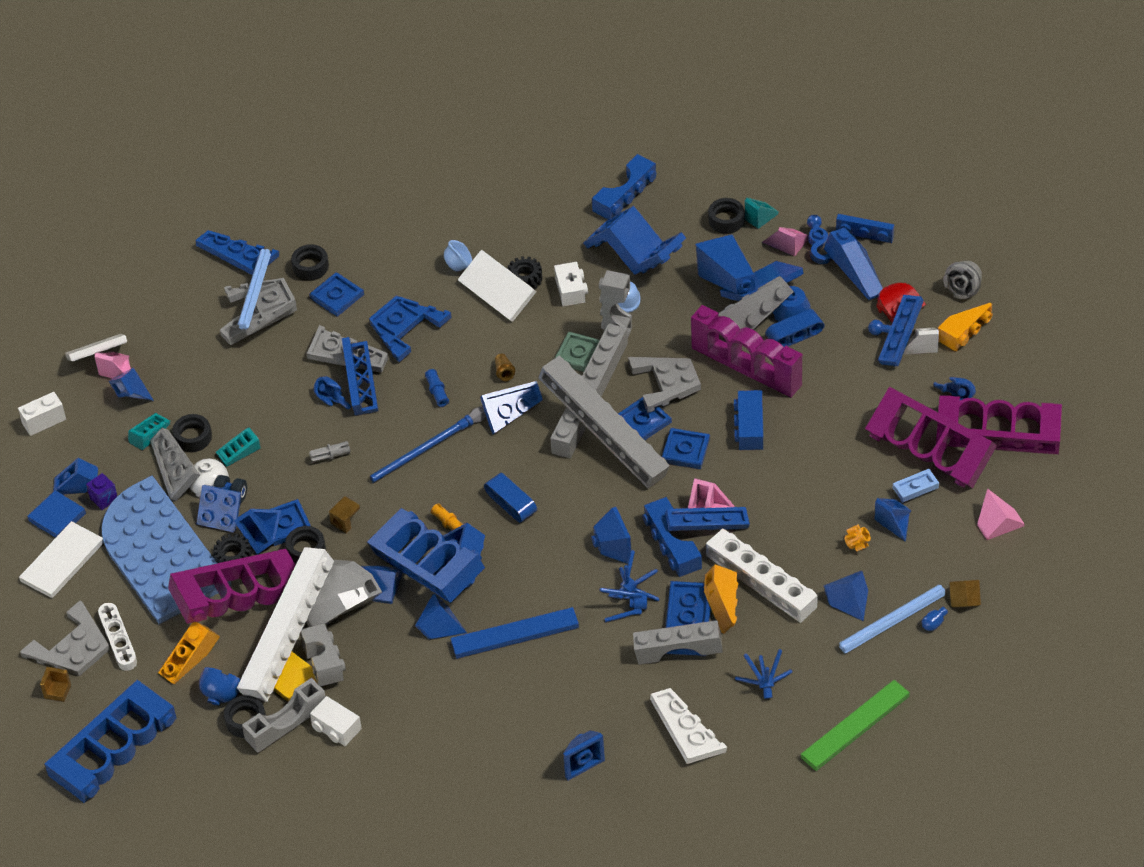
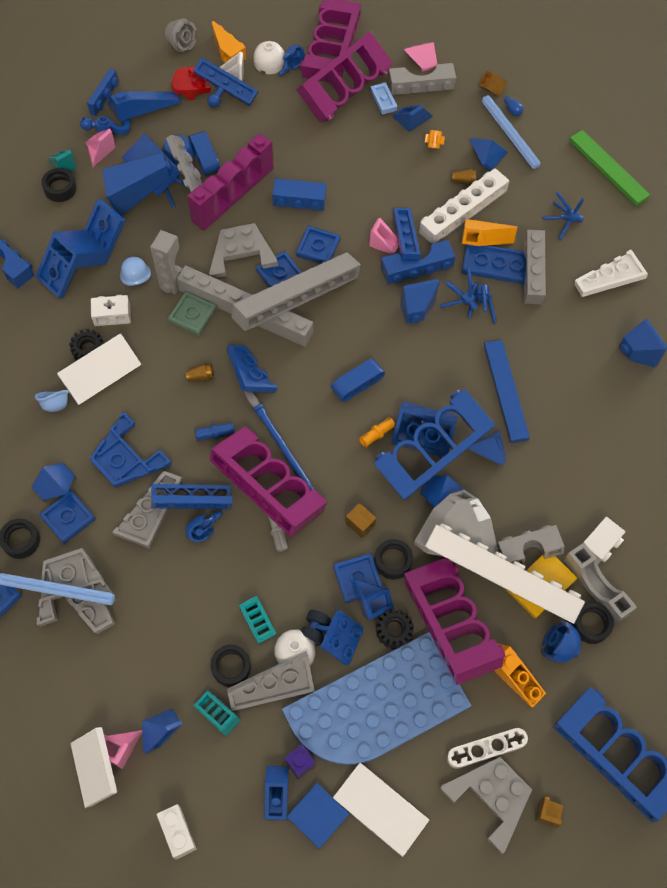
camera: 90 degrees left, 15 degrees up
none -> blue slope [32,463,76,501]
none -> magenta fence [209,426,327,537]
none -> white cylinder [253,41,285,74]
none -> light grey arch [388,63,456,95]
none -> pearl gold cone [452,168,477,185]

